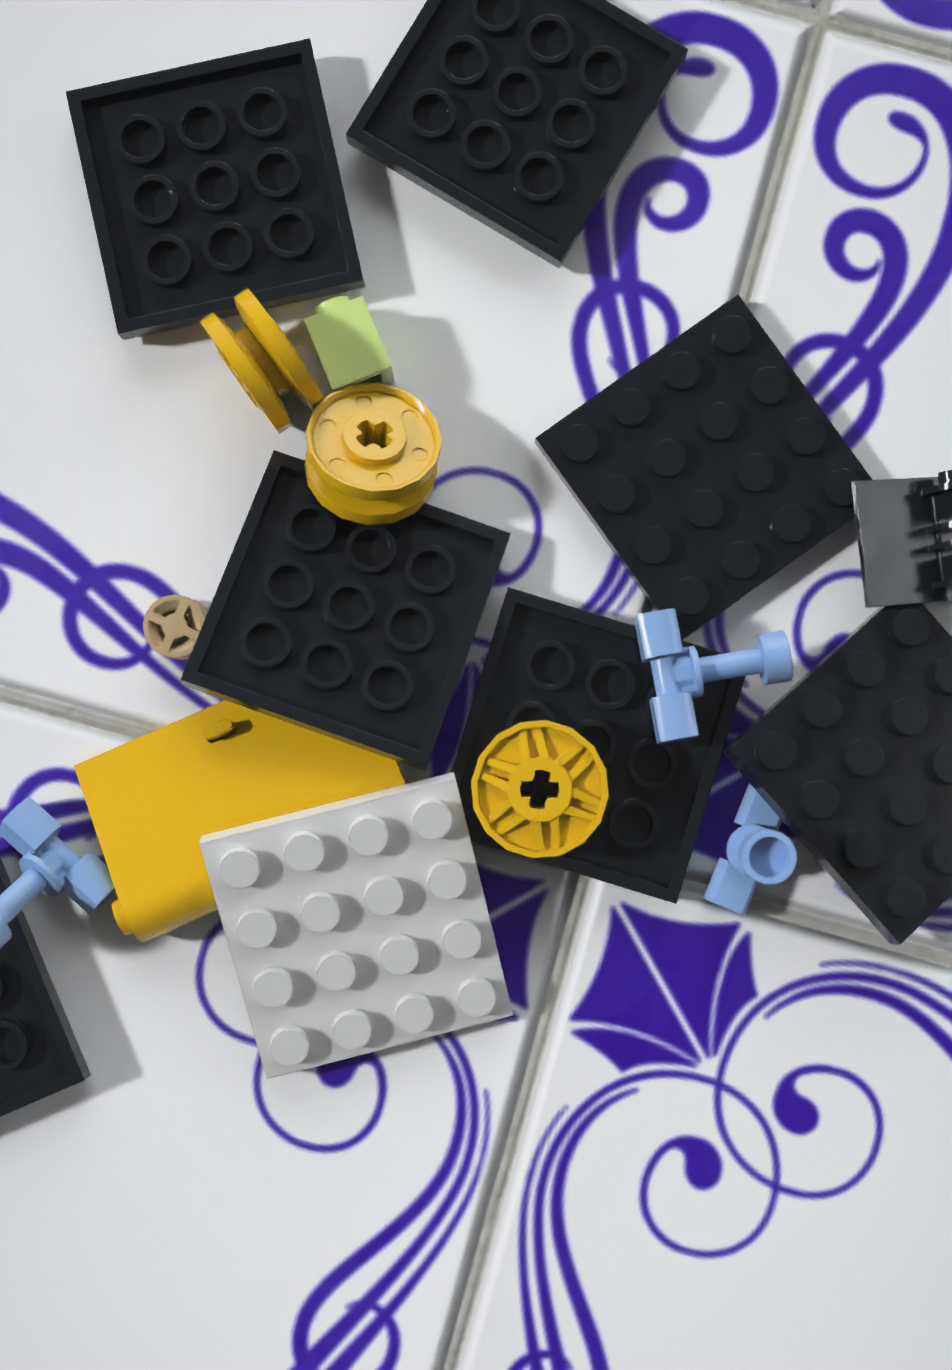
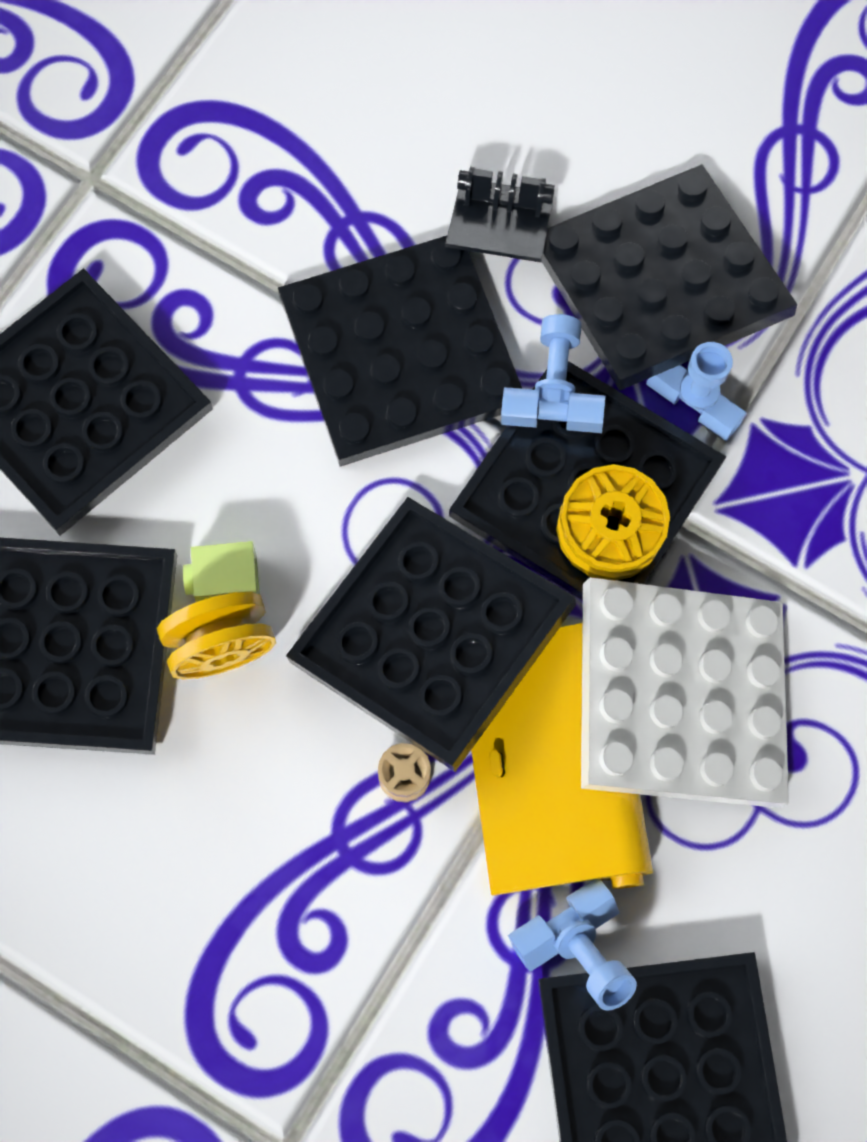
camera: 75 degrees left, 15 degrees down
yellow wheel [305,383,442,525] -> none

